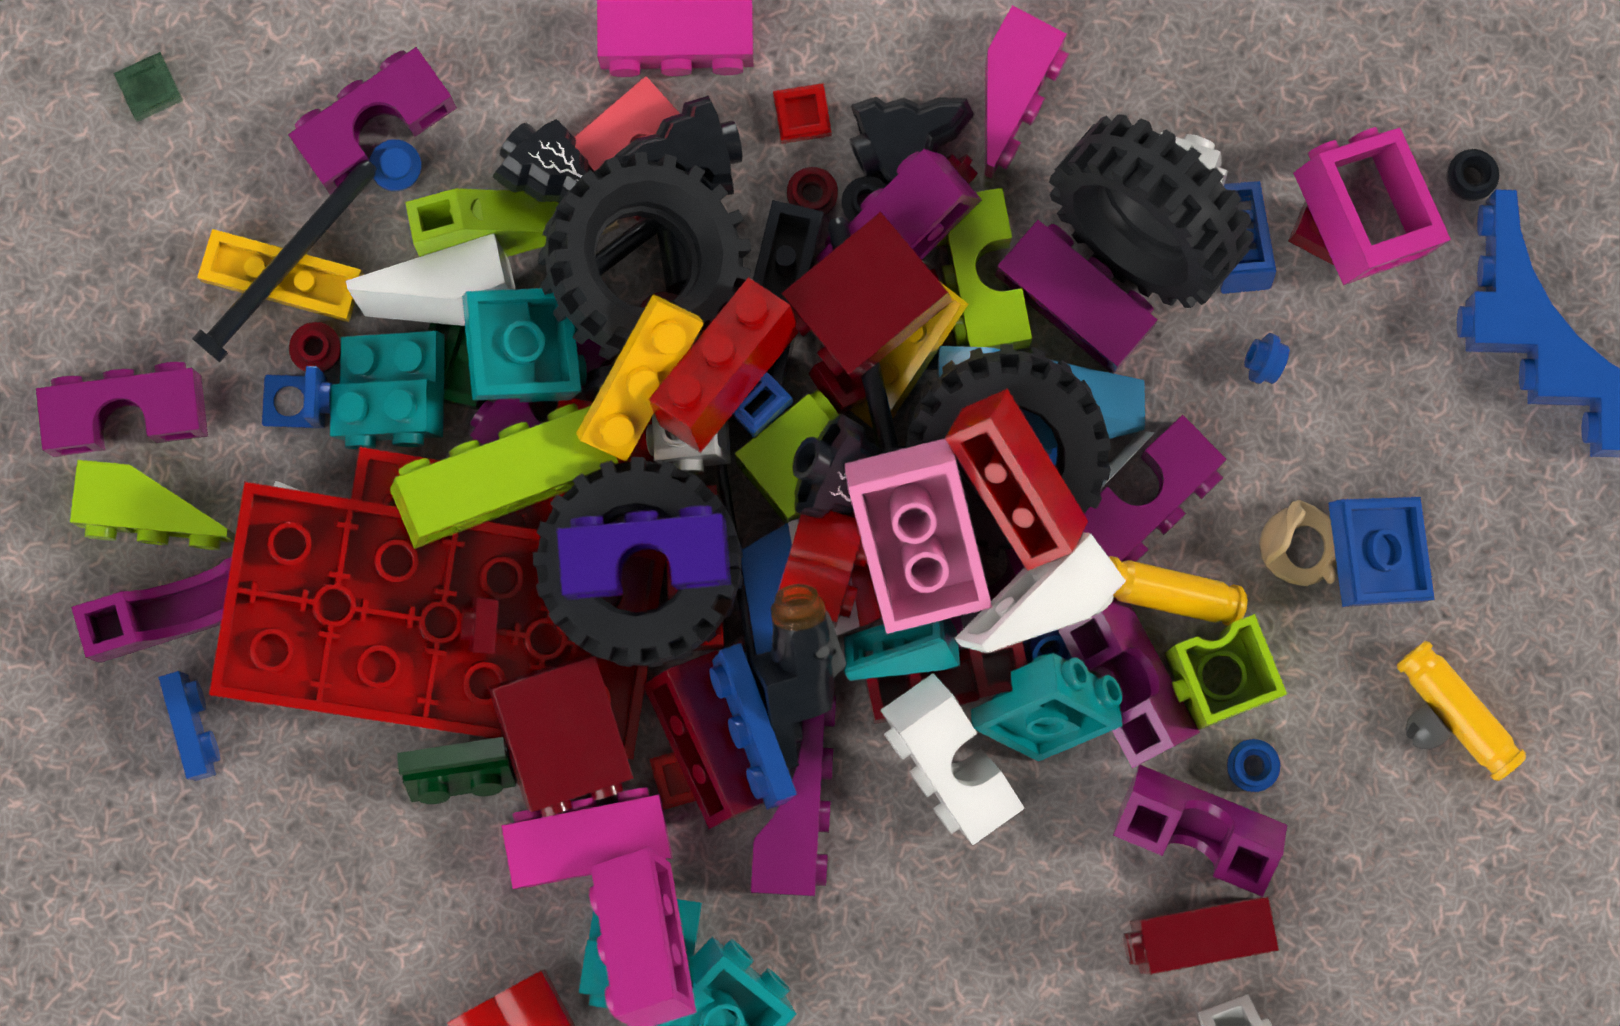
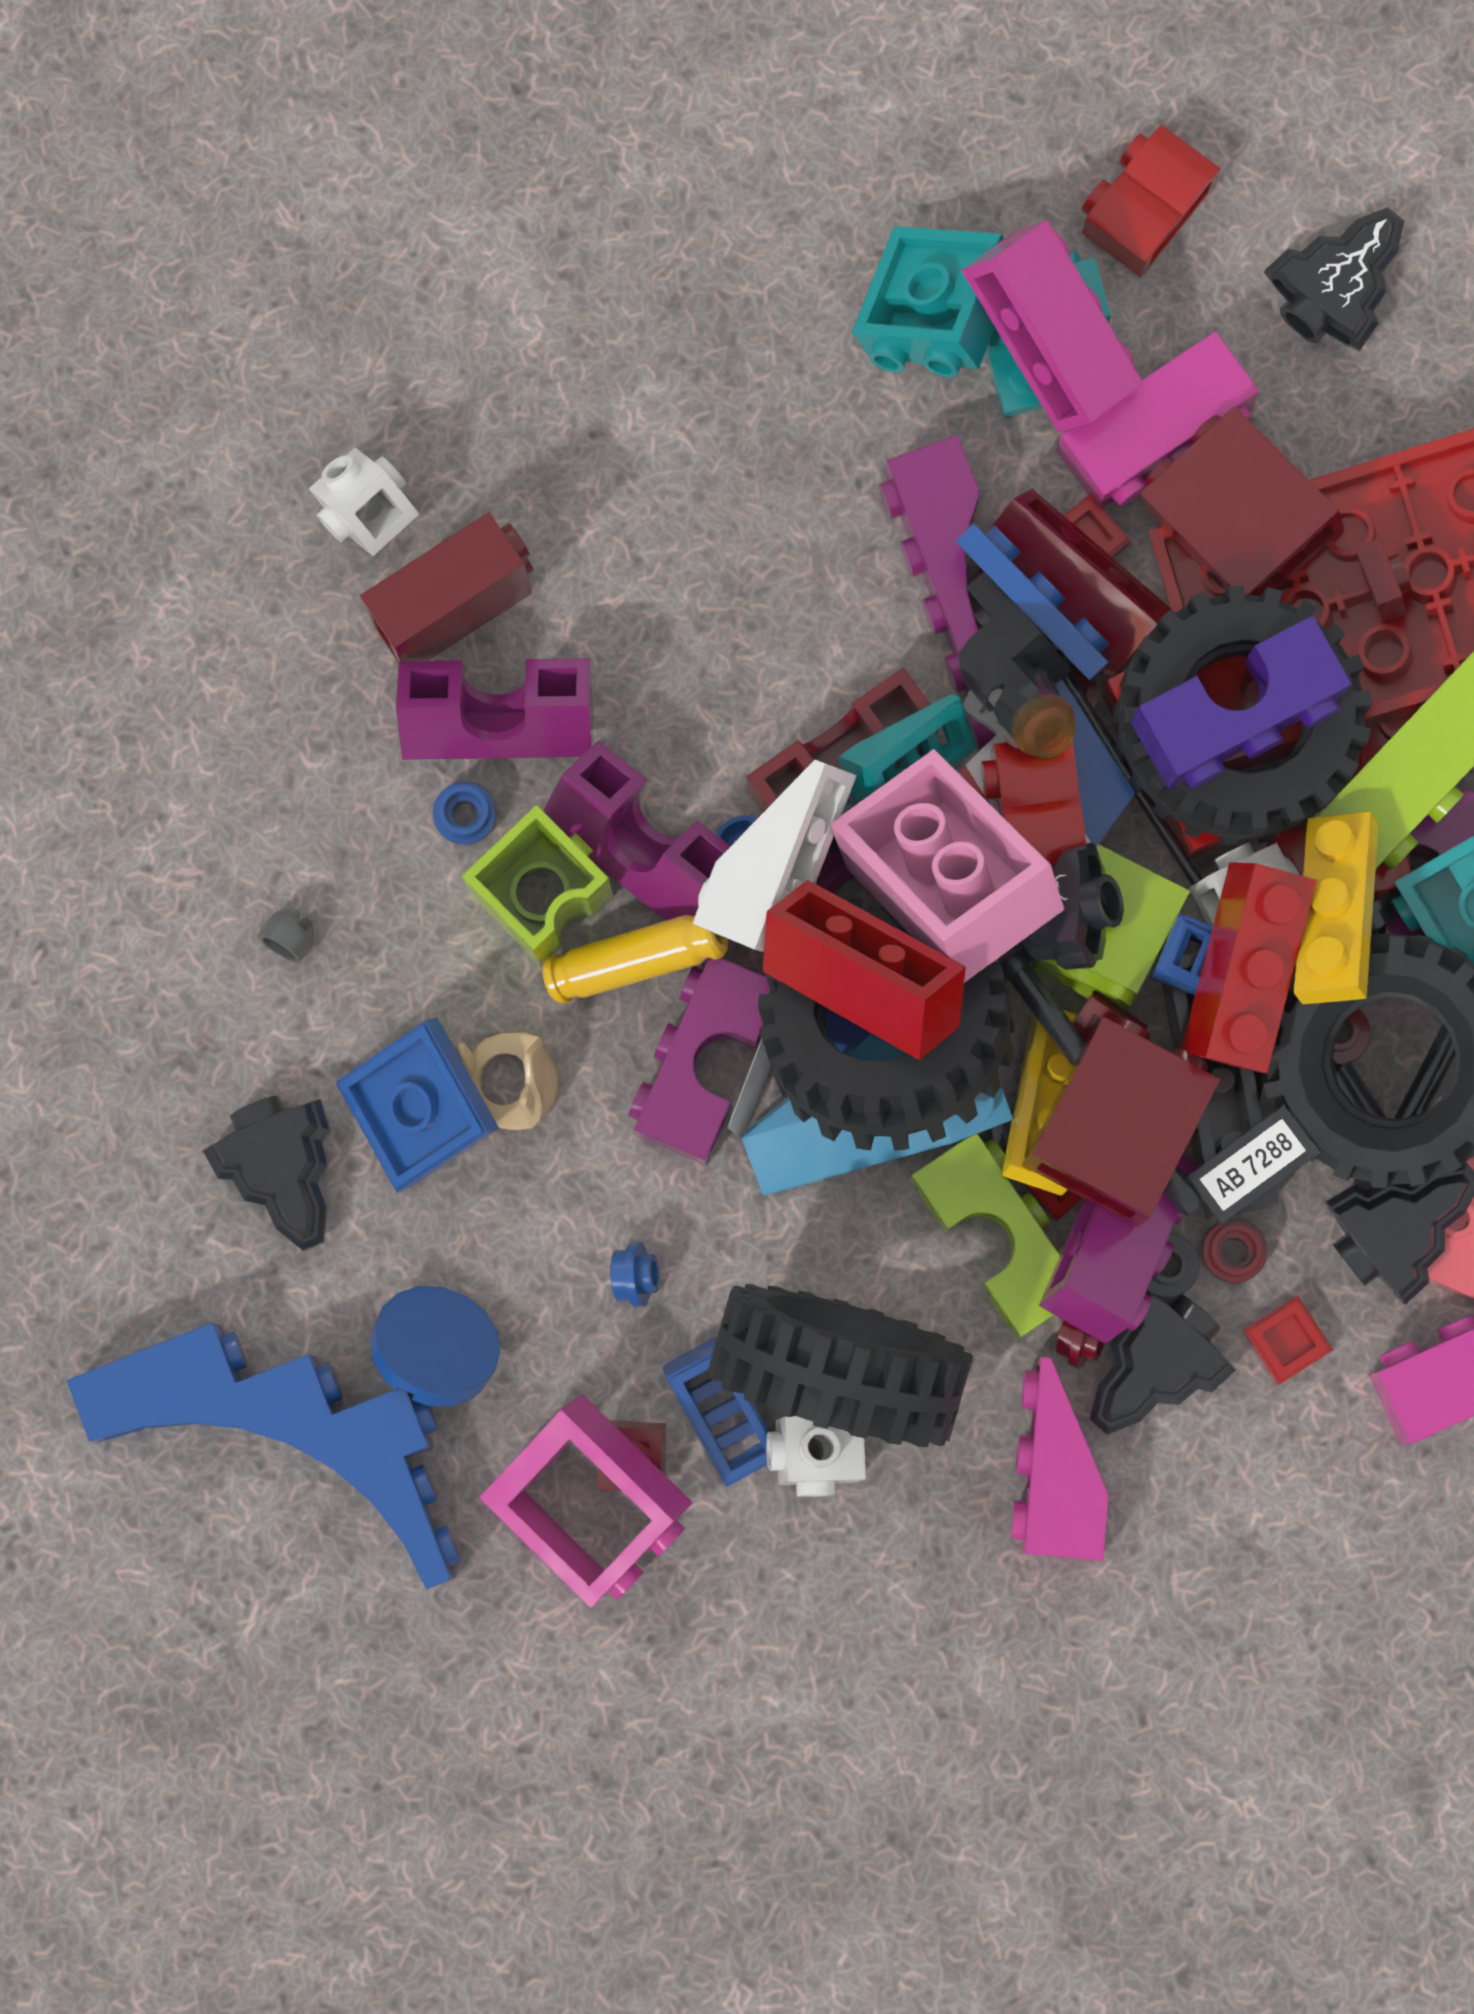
camera: 160 degrees right, 0 degrees up
dark green plate [397,737,516,804] -> none
white arch [881,673,1025,845] -> none
teal plate [971,653,1123,762] -> none
magenta brick [995,220,1157,374] -> none
yellow axle [1397,641,1526,781] -> none
black plate [1446,149,1499,201] -> none
none -> black rock [203,1096,331,1252]
none -> blue tile [370,1286,501,1406]
none -> sticker [1187,1105,1320,1224]
none -> black rock [1264,207,1404,352]

